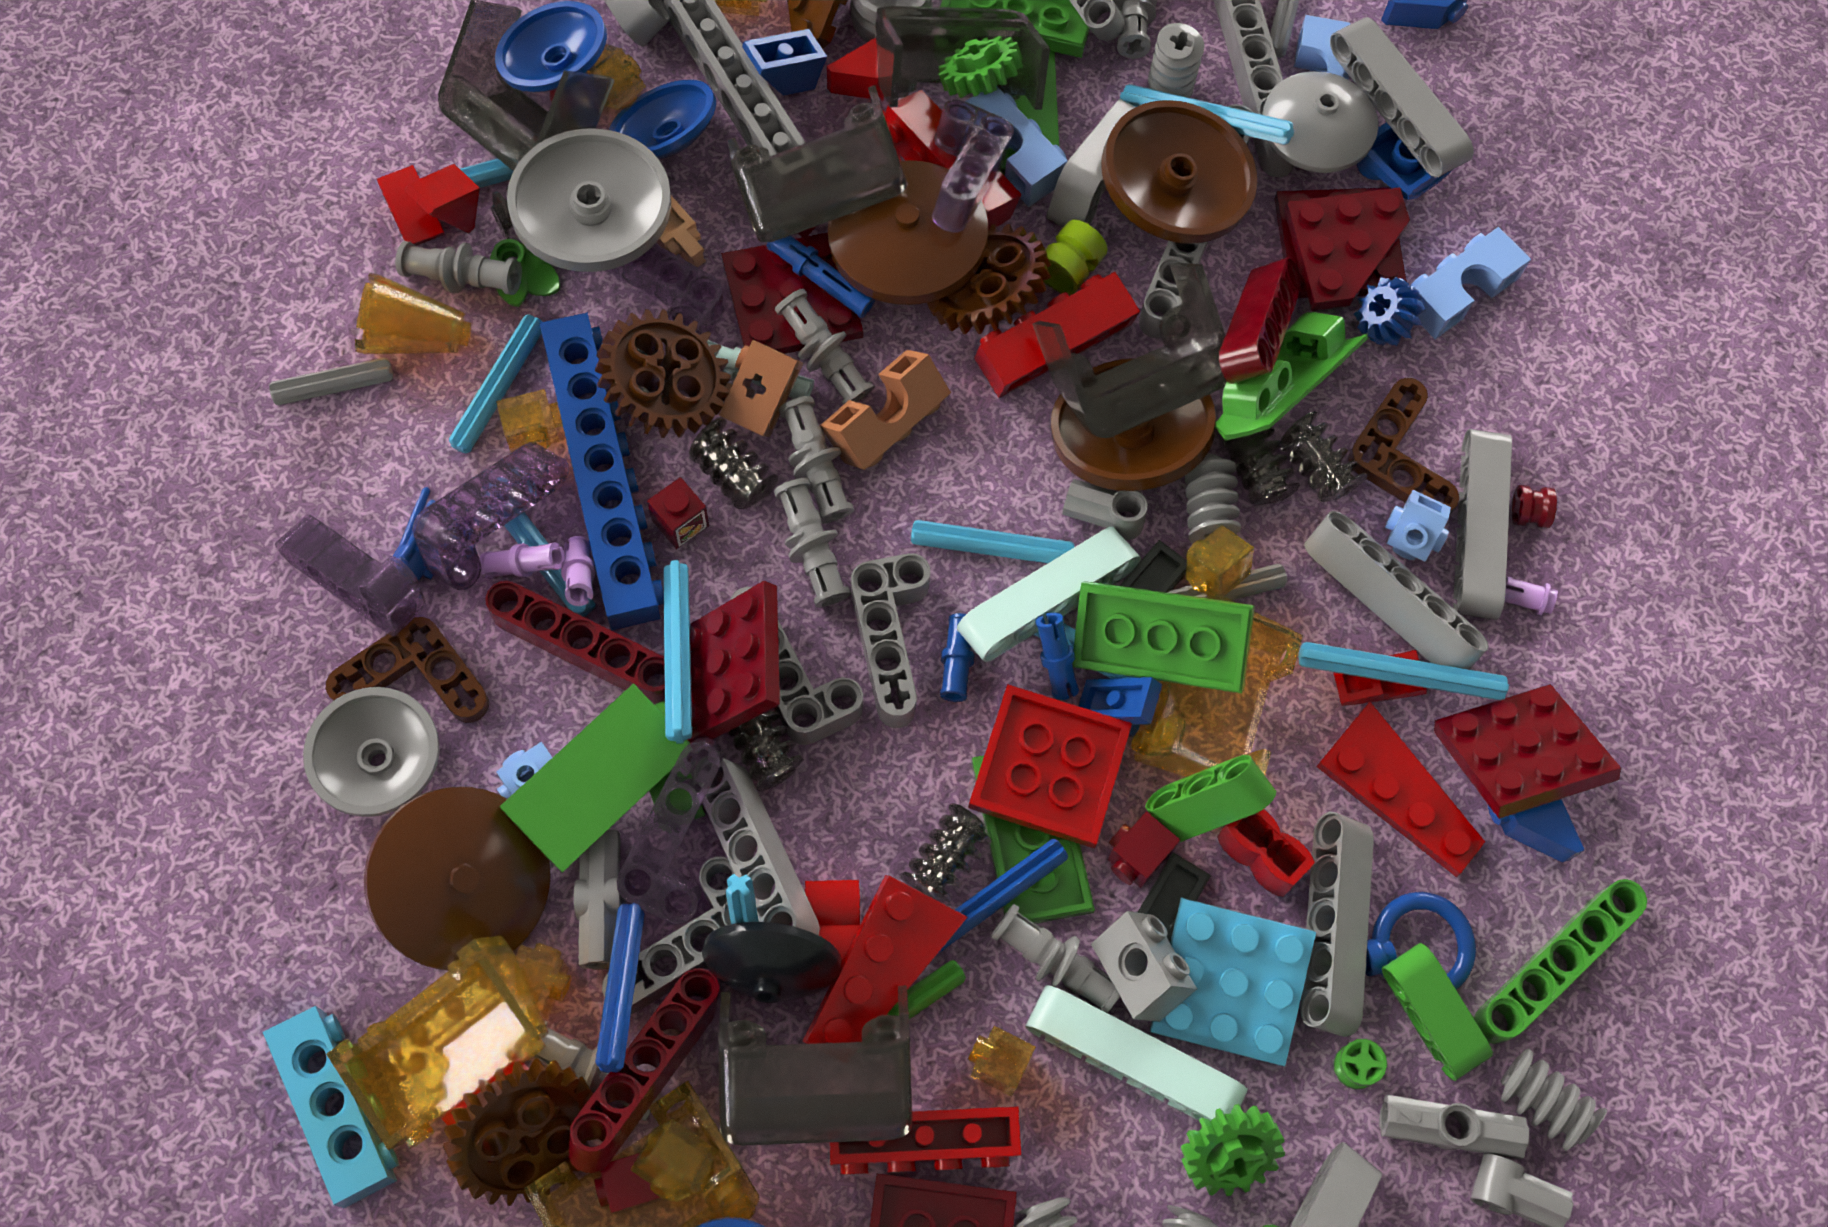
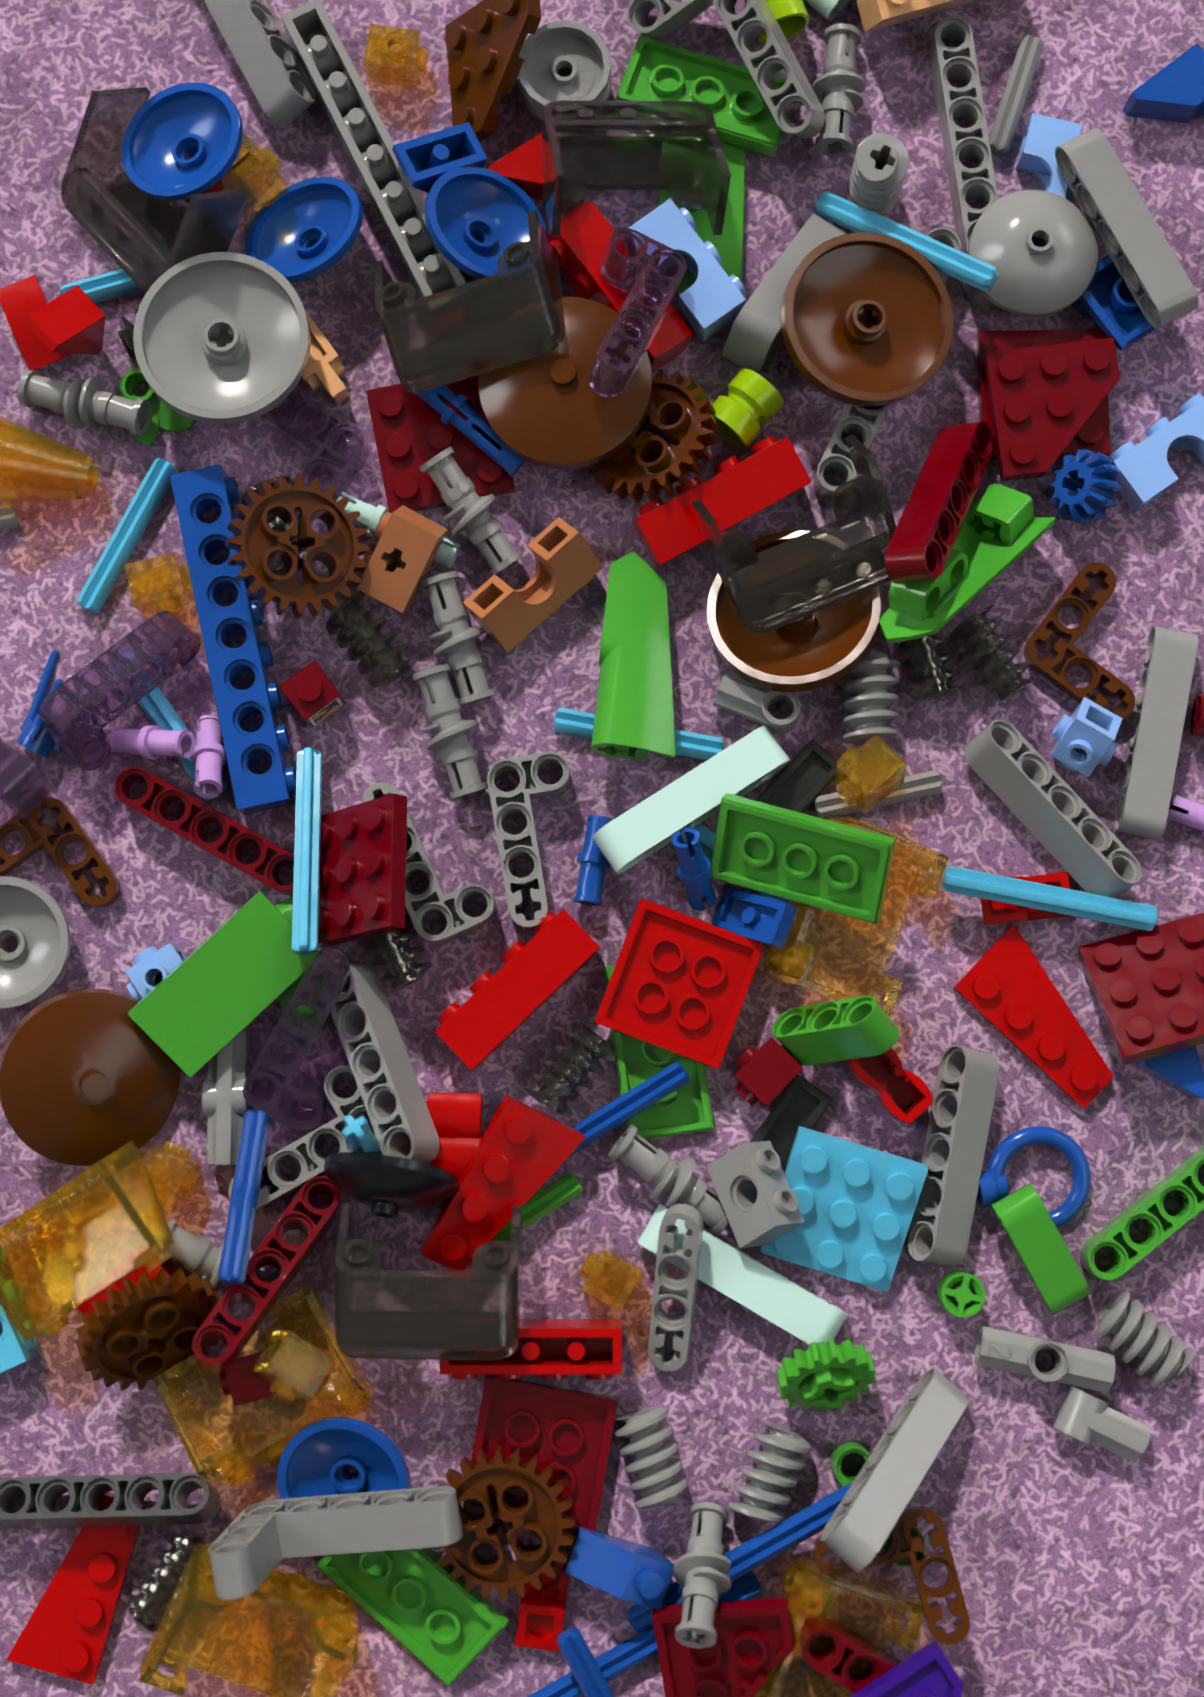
camera: 10 degrees right, 15 degrees up
bright green gear [938,36,1023,98] -> none
none -> blue dish [425,166,547,283]
none -> red brick [435,909,600,1071]
none -> bright green panel [591,551,676,761]
none -> light grey beam [648,1204,703,1371]

